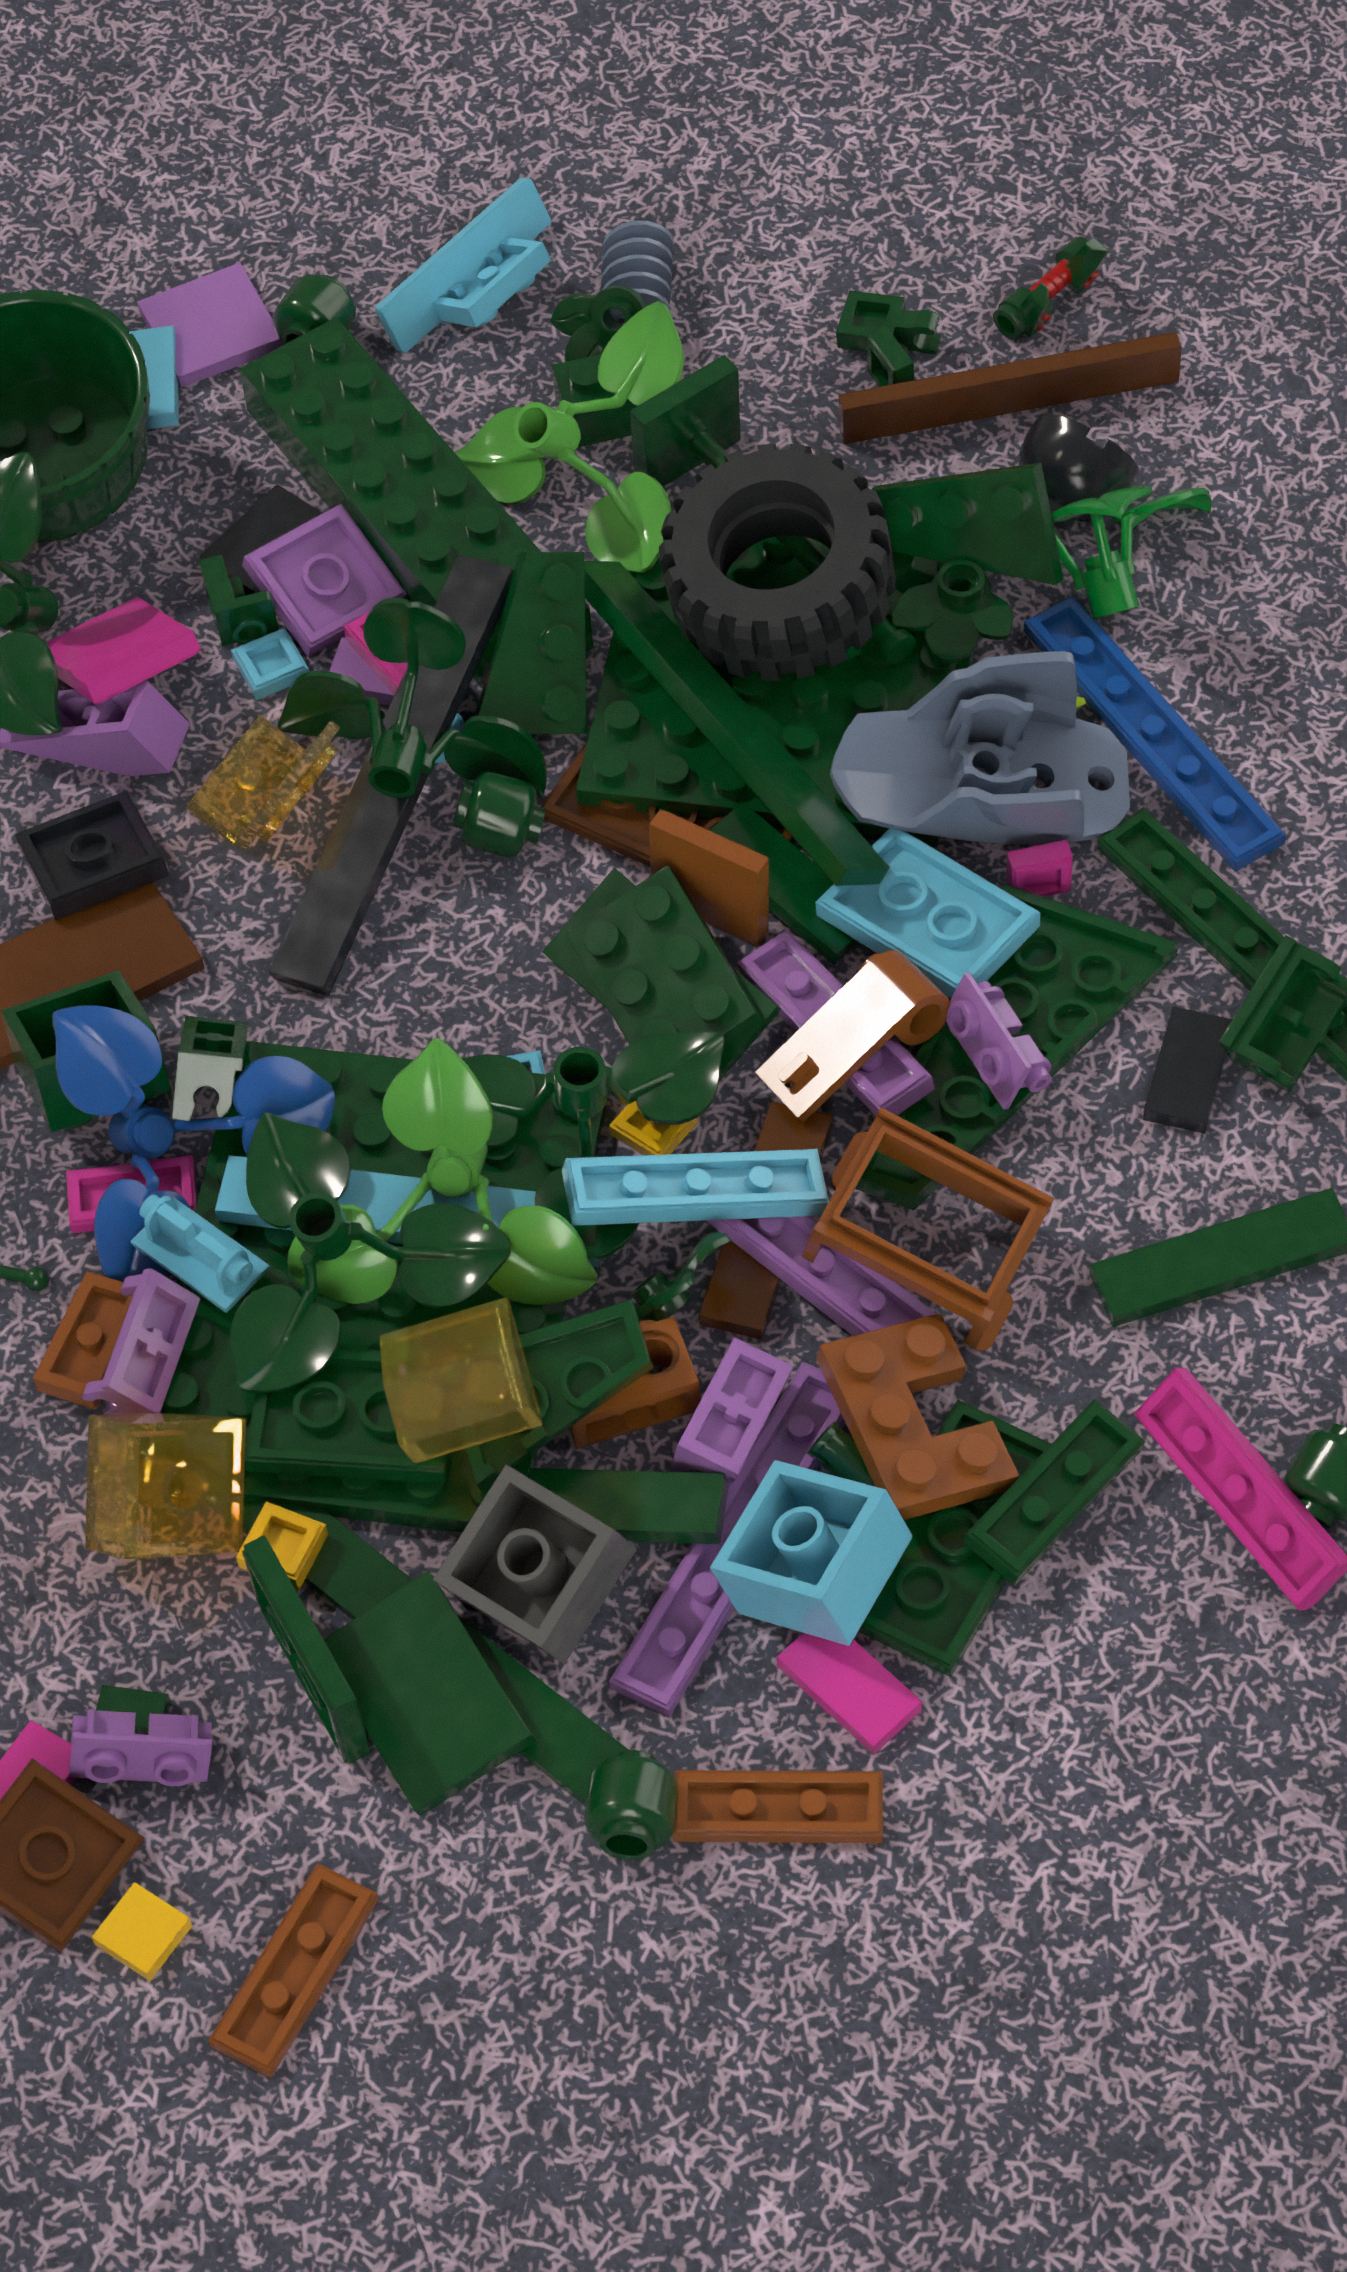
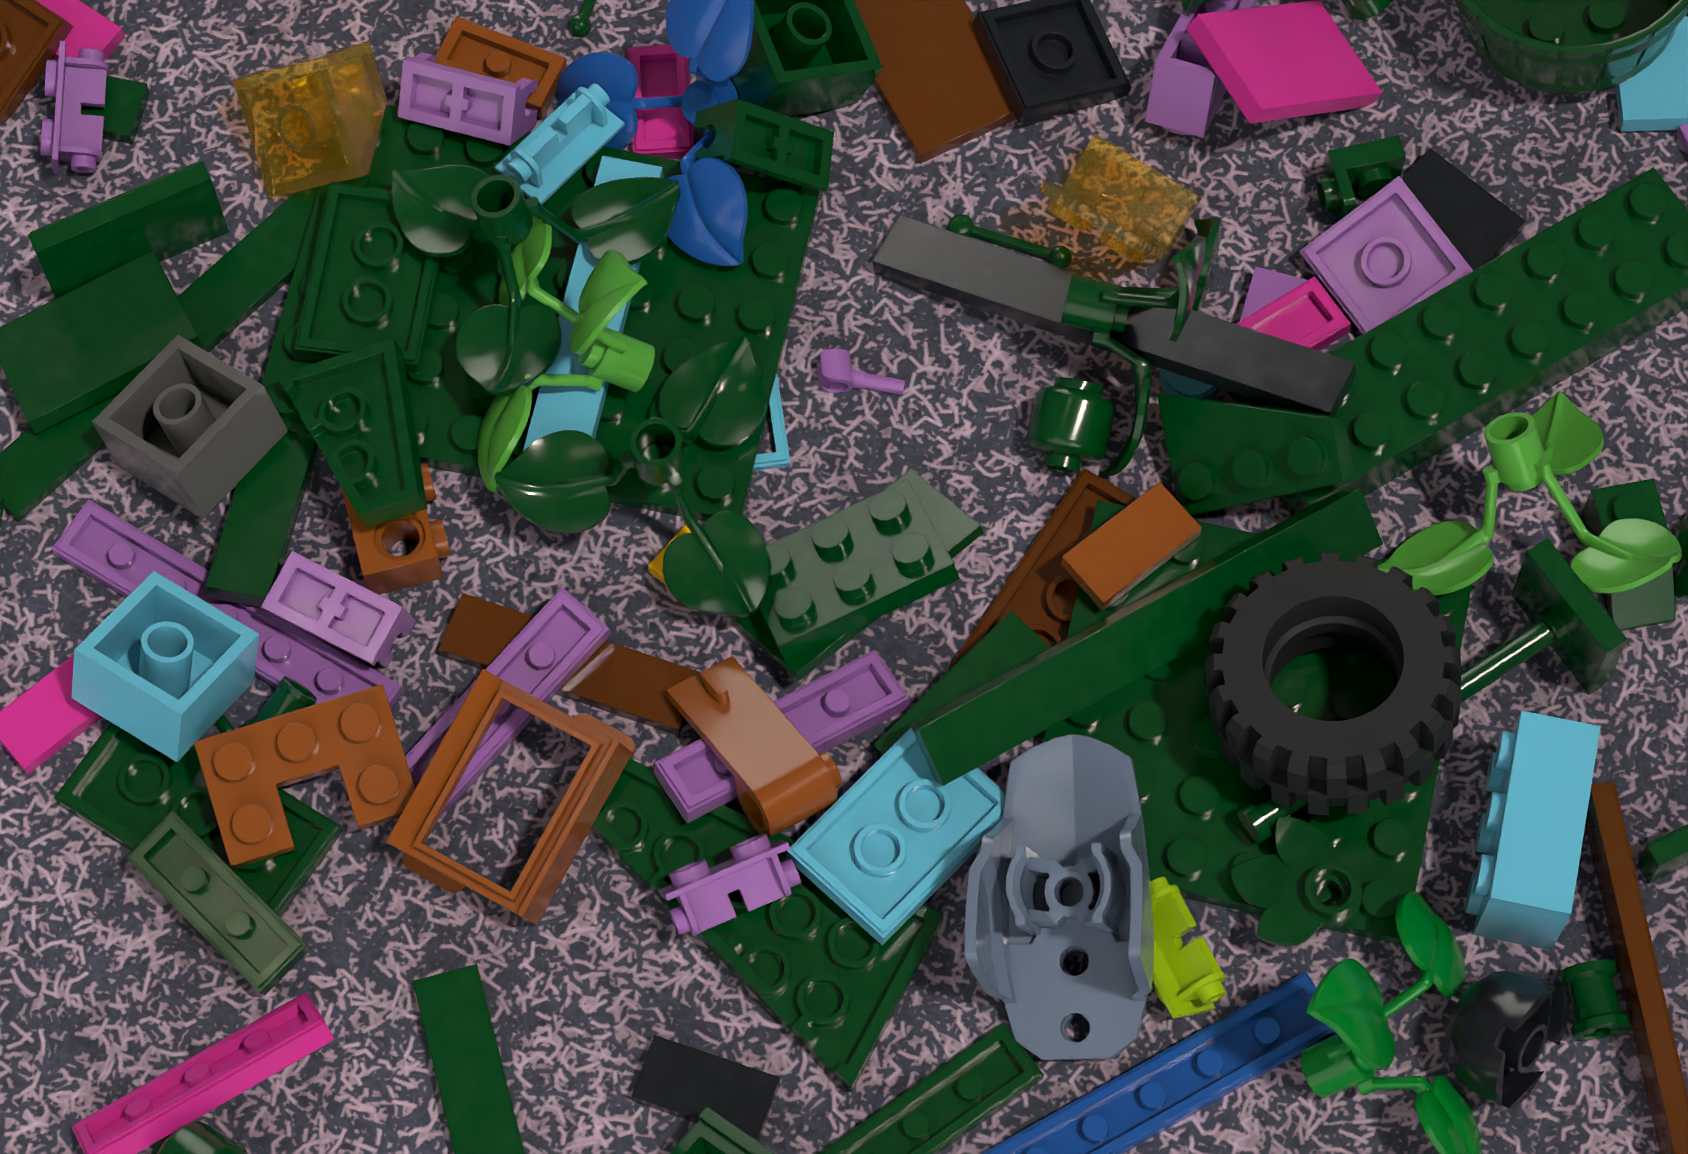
camera: 90 degrees right, 10 degrees up
medium azure tile [231,627,309,700] -> none
yellow tile [236,1501,329,1591] -> none
clear yellow slope [380,1297,543,1463] -> none
medium azure tile [562,1149,829,1226] -> none
dark green plate [631,1232,731,1322] -> none
dark orange tile [649,809,769,947] -> none
dark green wing [871,463,1064,585] -> none
dark pink tile [1006,839,1073,897] -> none
none -> medium lavender hand [816,348,905,395]
none -> dark green hinge [949,214,1072,268]
none -> dark orange tile [1061,482,1202,611]
none -> medium azure brick [1465,711,1601,951]
none -> dark green bush [1557,959,1632,1041]

